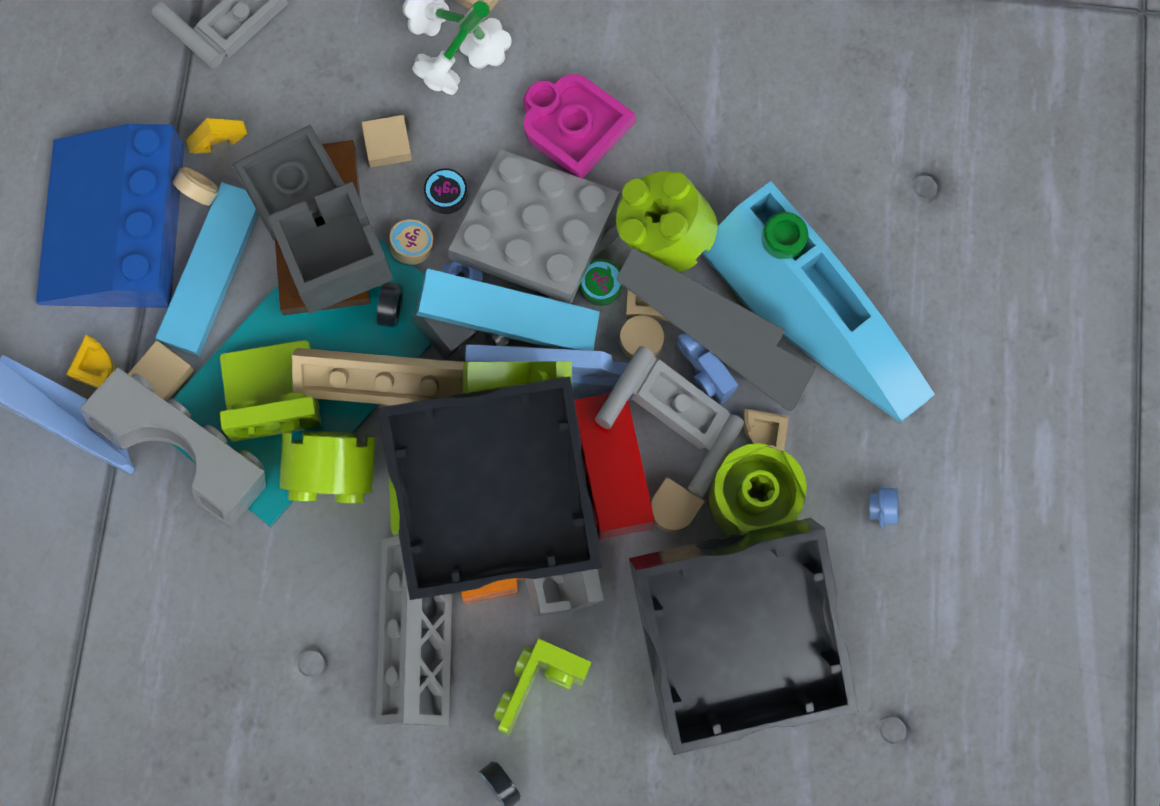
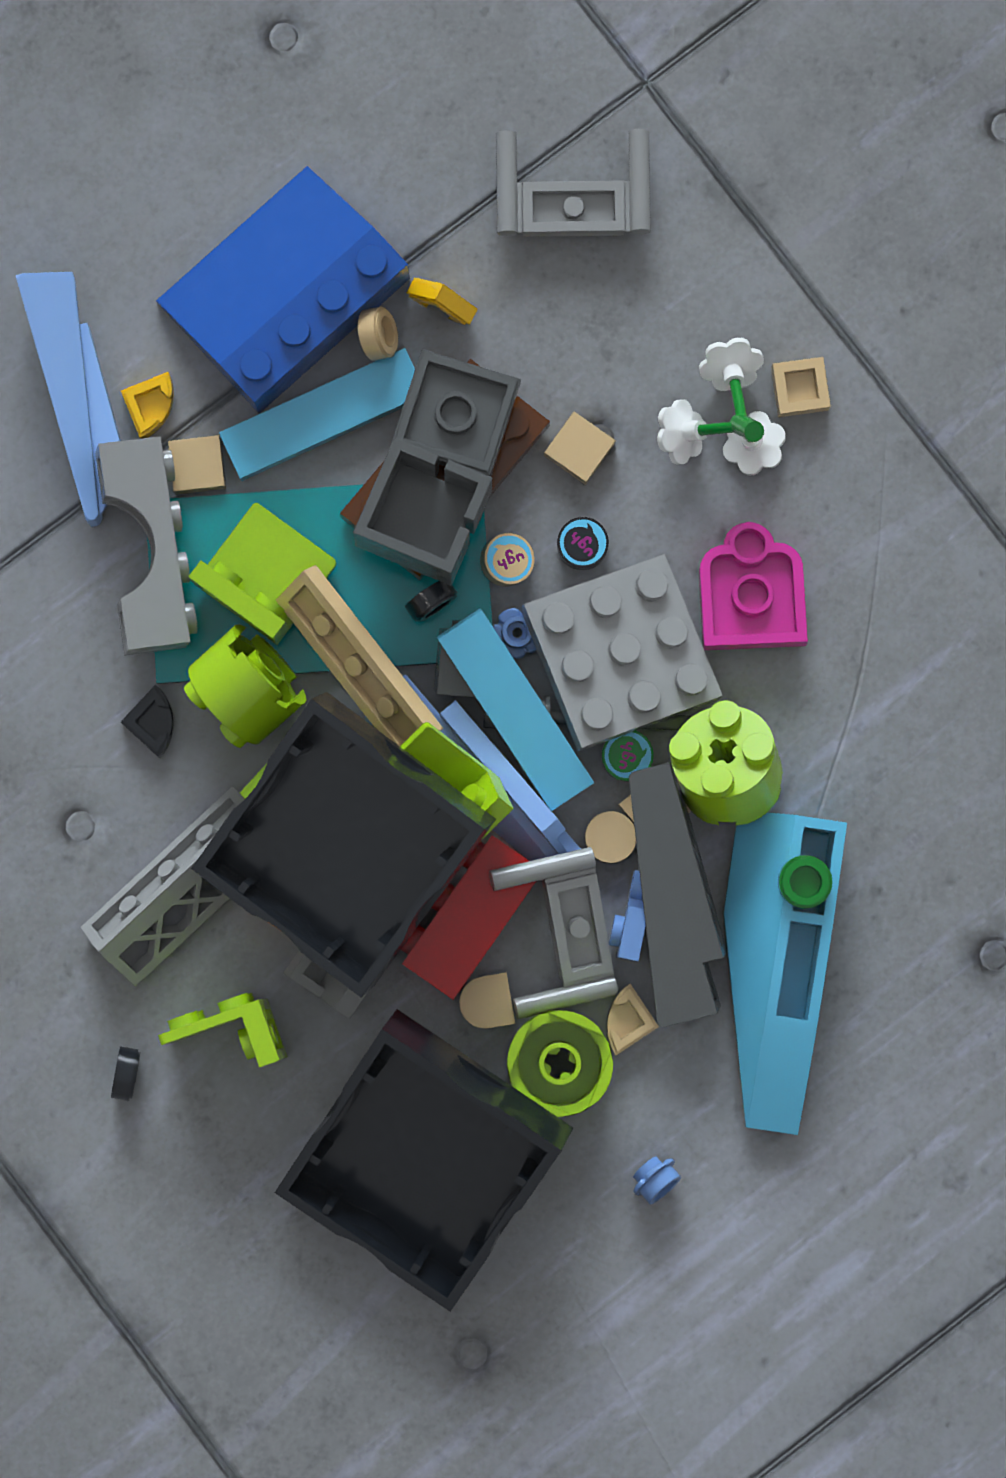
camera: 50 degrees right, 10 degrees up
none -> black tile [121,684,174,758]

